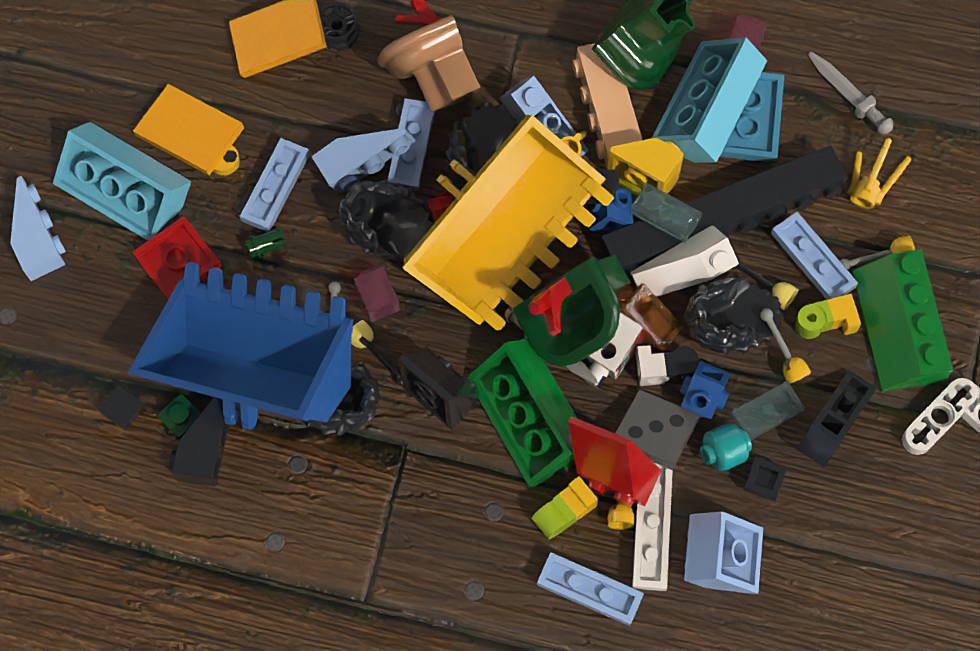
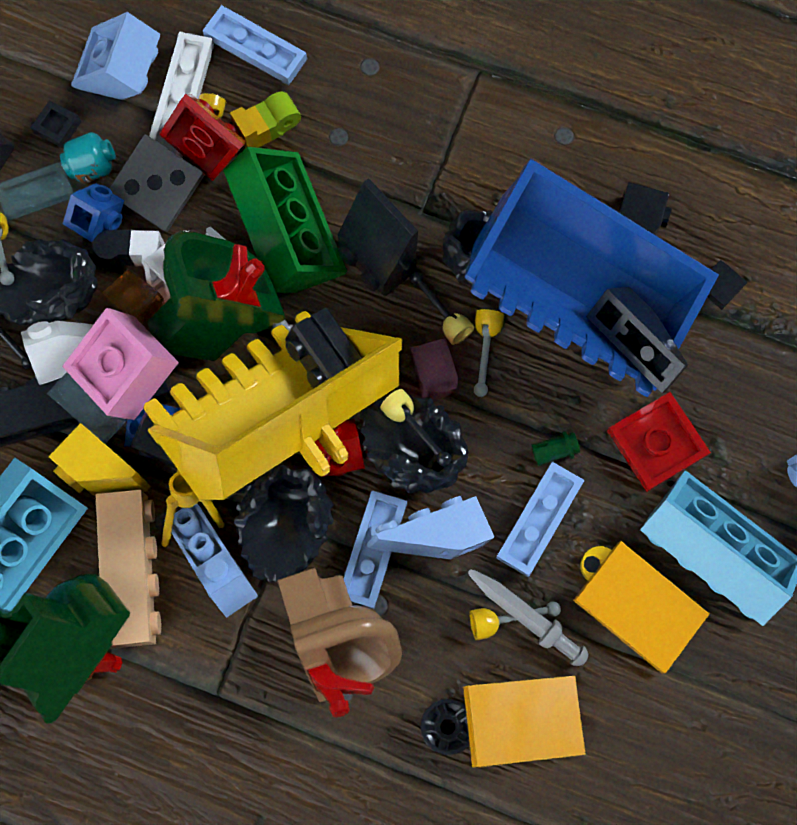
camera: 175 degrees left, 5 degrees up
none -> bright pink container [62,308,179,420]
none -> black brick [285,308,362,389]
none -> hinge [380,389,452,467]
none -> light grey sword [468,569,588,666]
none -> yellow hinge [469,602,561,640]
none -> black slope [586,287,688,393]

